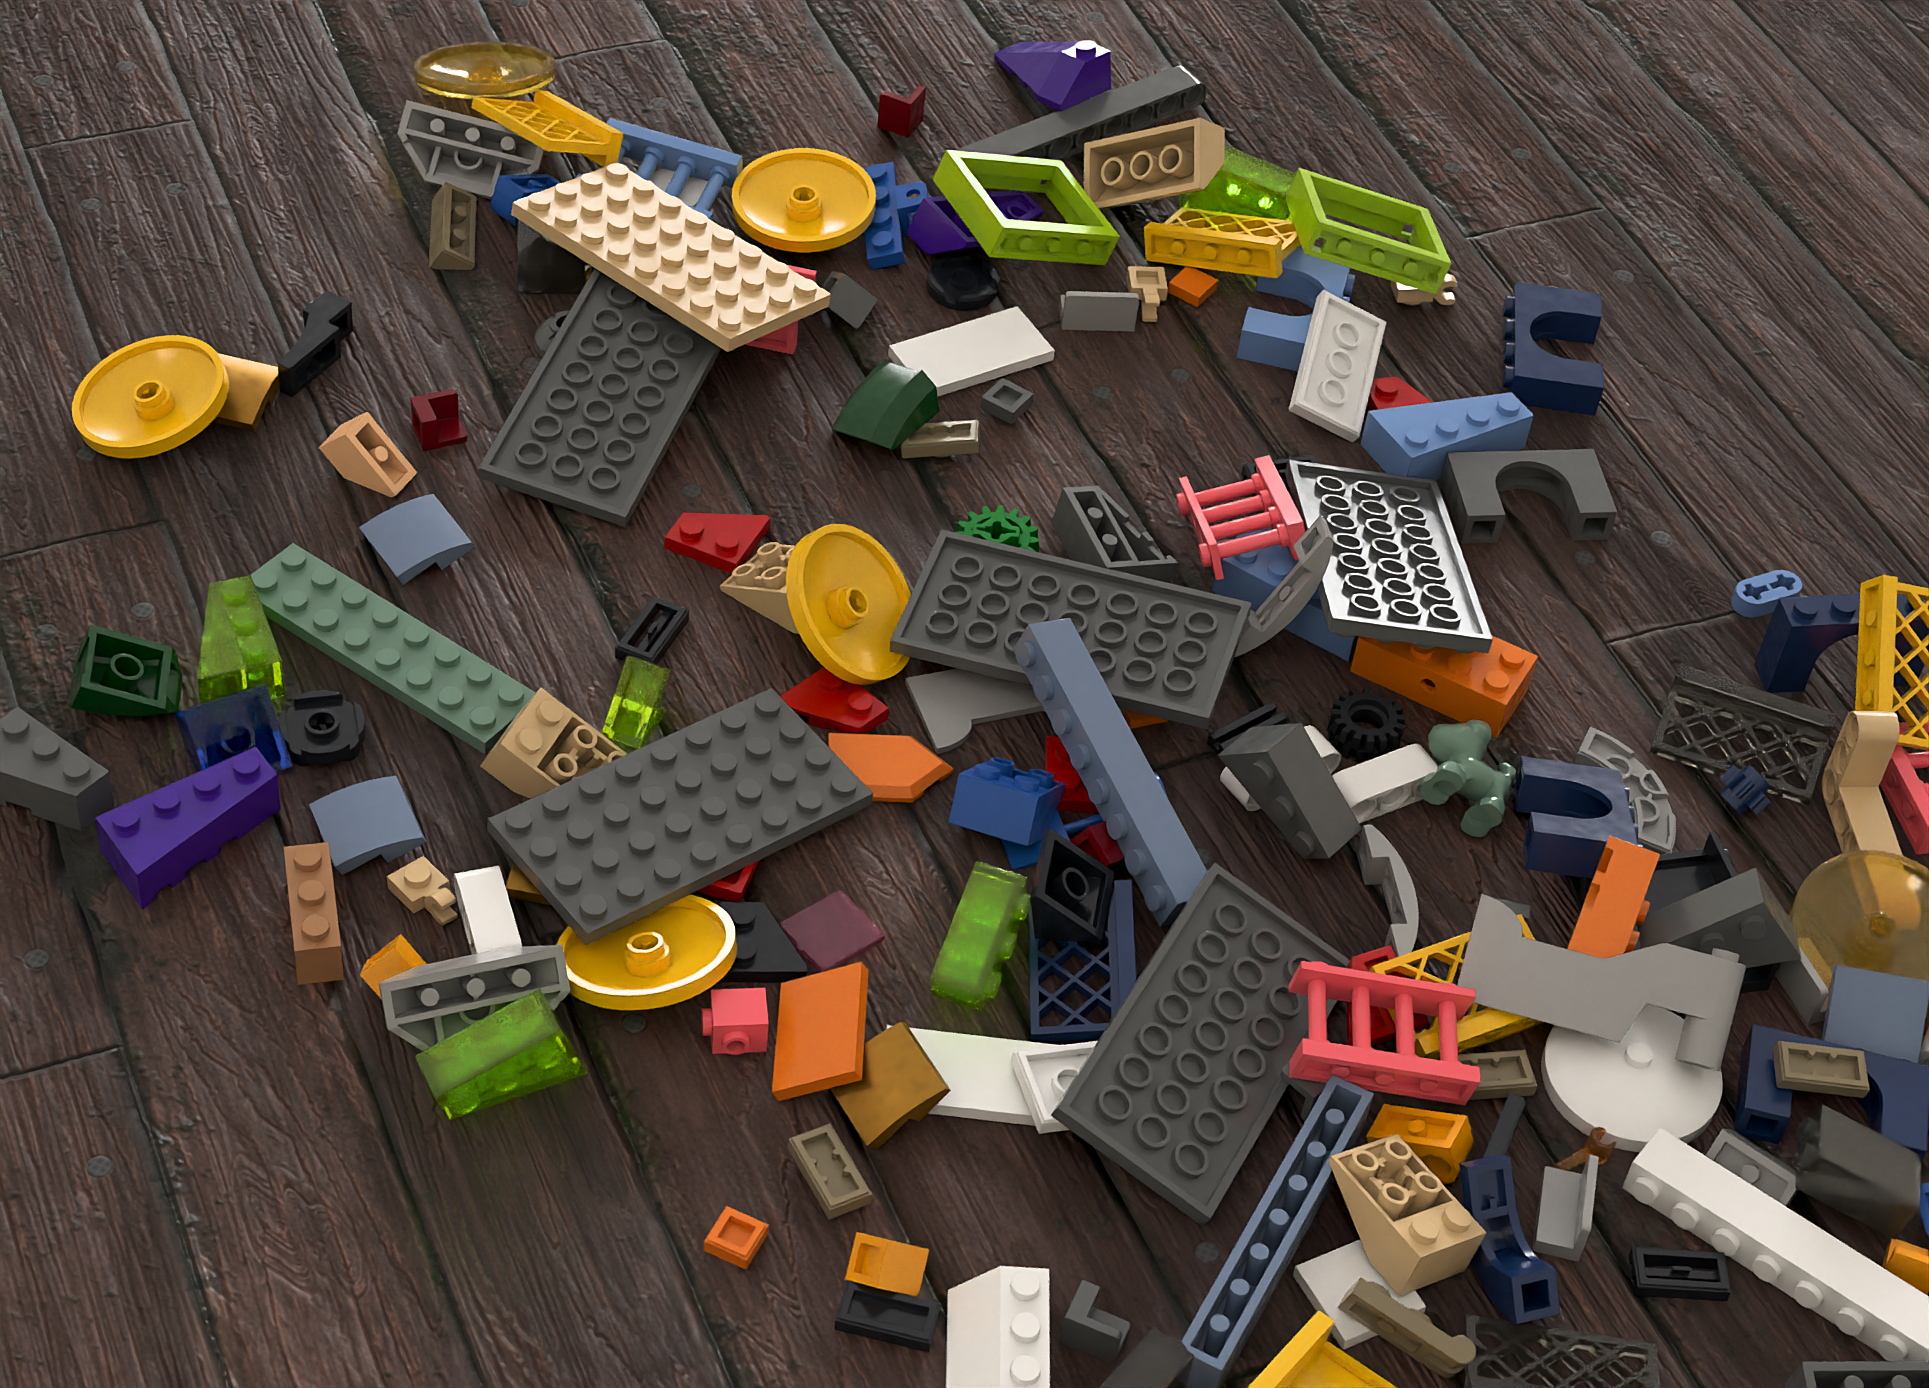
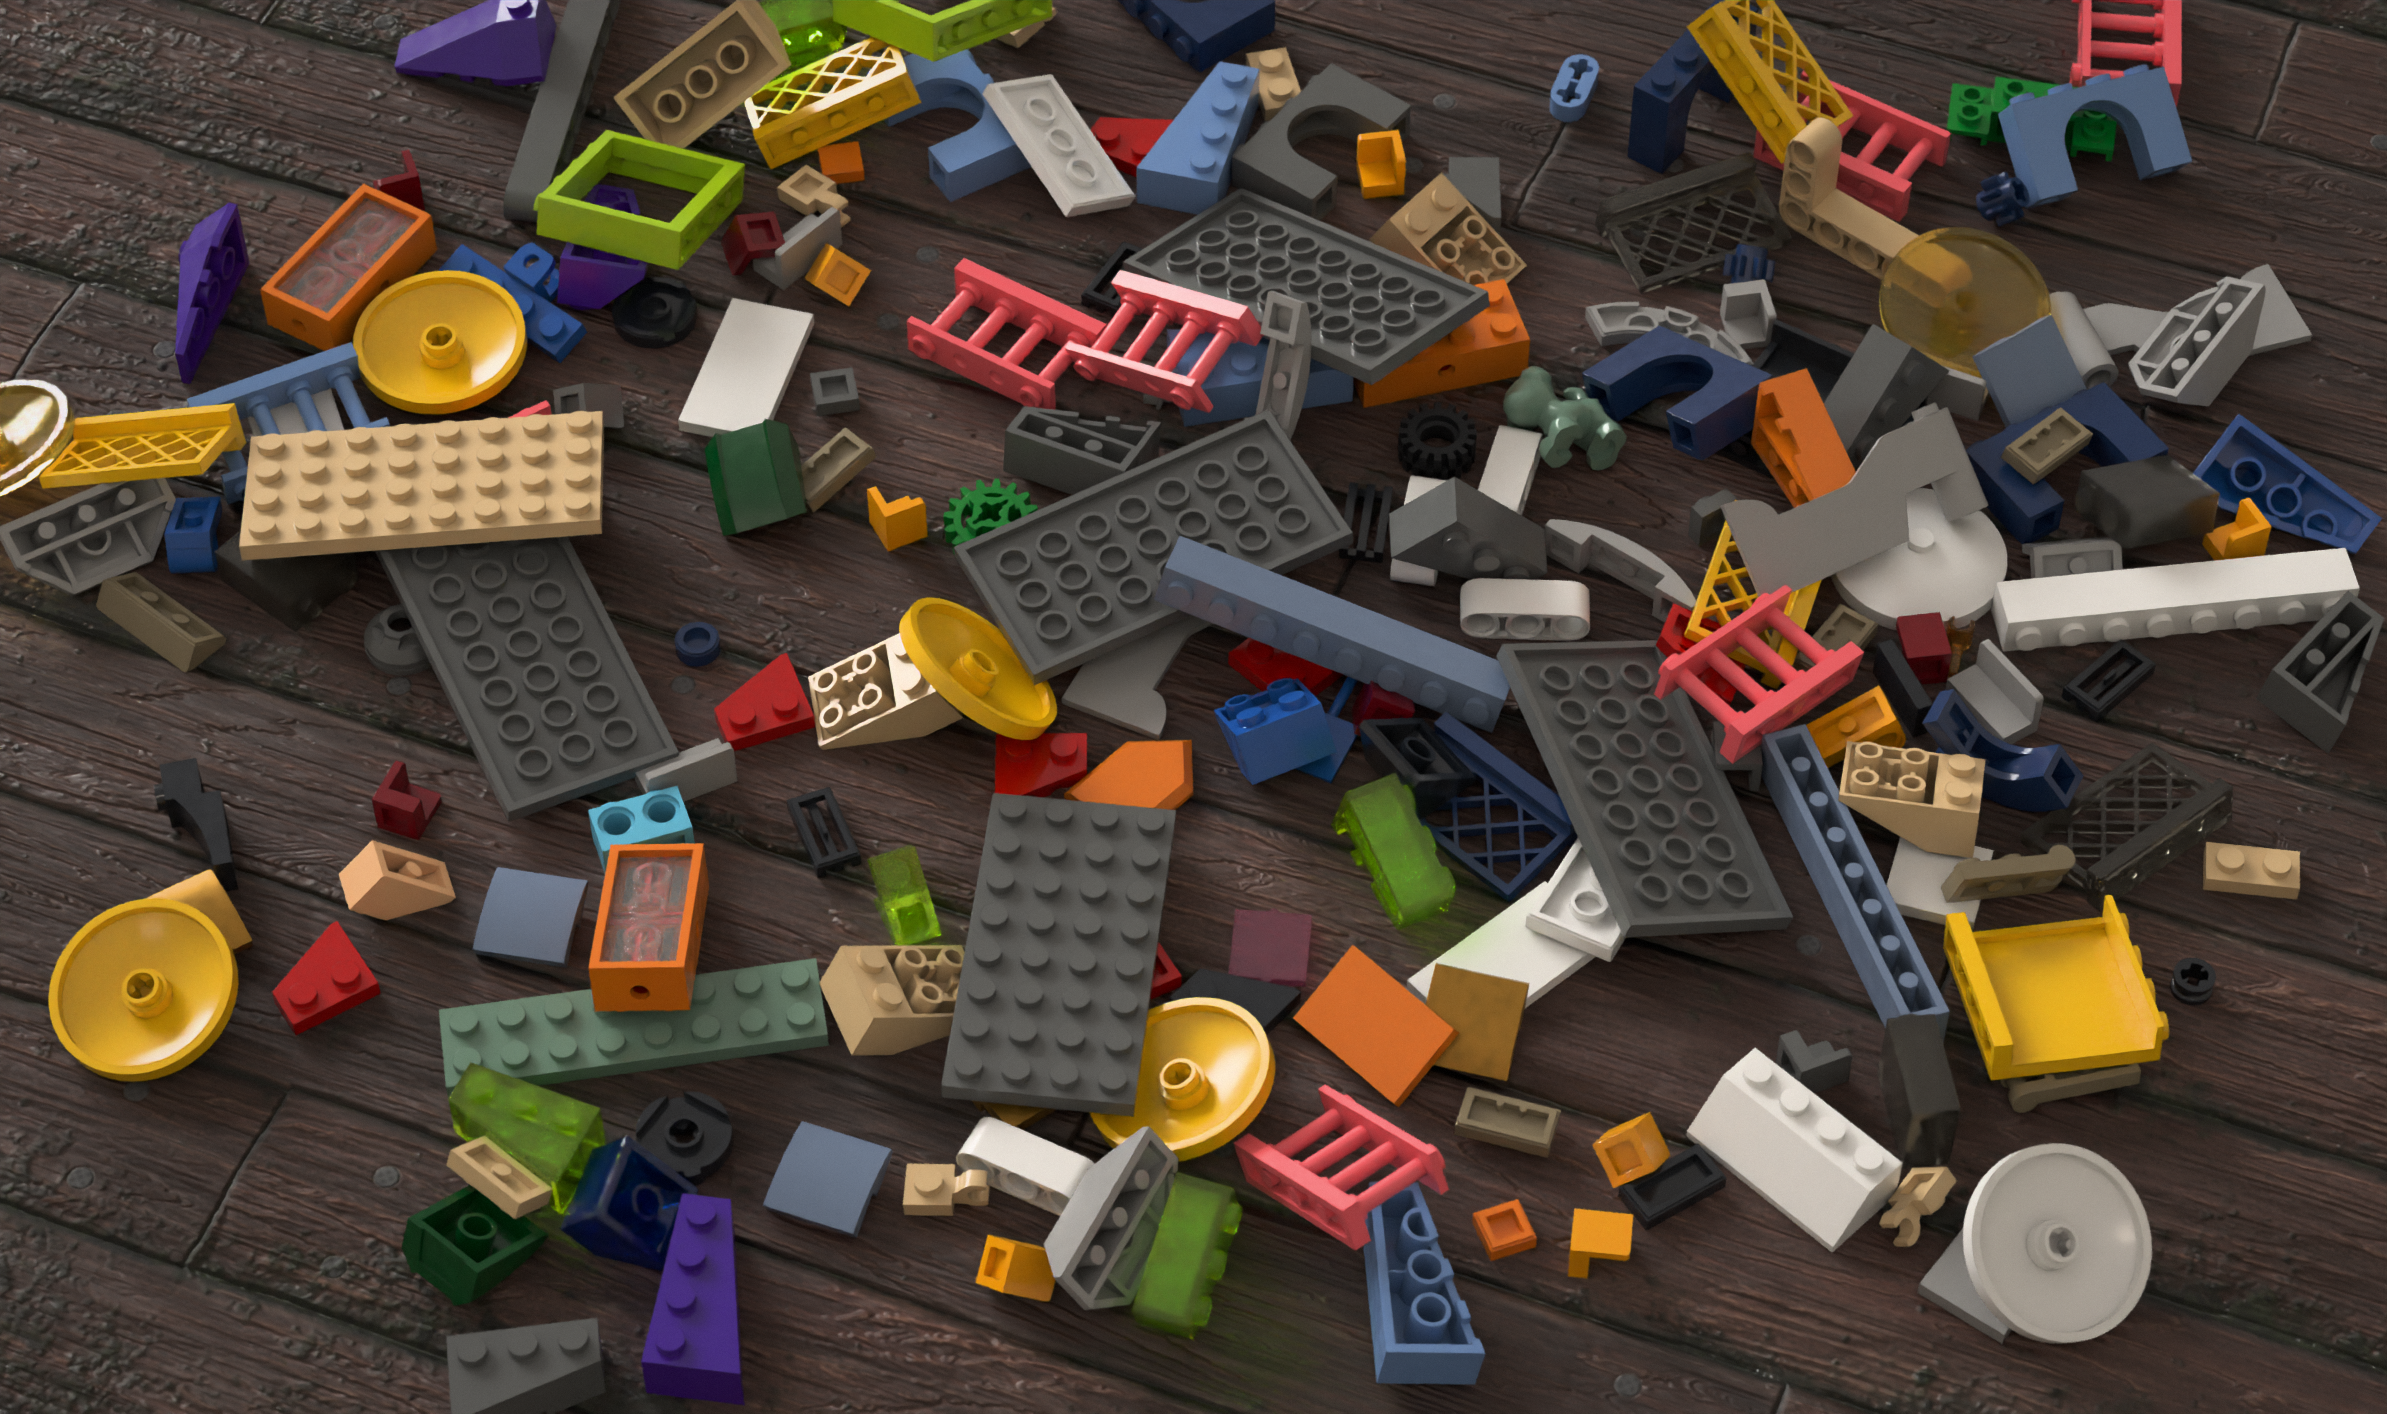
camera: 40 degrees left, 5 degrees up
medium nougat brick [284,842,344,985] -> none
coral brick [701,988,769,1055] -> none
none -> dark purple wedge [175,203,250,384]
none -> brick [260,184,437,351]
none -> red wing [272,921,381,1035]
none -> tan plate [446,1135,553,1219]
none -> medium azure brick [588,786,695,873]
none -> brick [588,843,709,1012]
none -> light grey panel [635,738,737,802]
none -> dark blue tile [675,622,721,667]
none -> dark red panel [720,211,785,276]
none -> light orange panel [805,242,871,306]
none -> light orange panel [867,486,928,552]
none -> coral fence [907,258,1106,410]
none -> coral fence [1233,1084,1449,1251]
none -> tan plate [1246,47,1301,121]
none -> light orange panel [1356,130,1406,199]
none -> medium blue wedge [1363,1182,1485,1384]
none -> tan slope [1369,173,1527,285]
none -> dark grey slope [1443,157,1501,235]
none -> white beam [1460,578,1590,641]
none -> light orange panel [1568,1209,1633,1278]
none -> light grey panel [1720,279,1777,349]
none -> dark red panel [1896,612,1952,685]

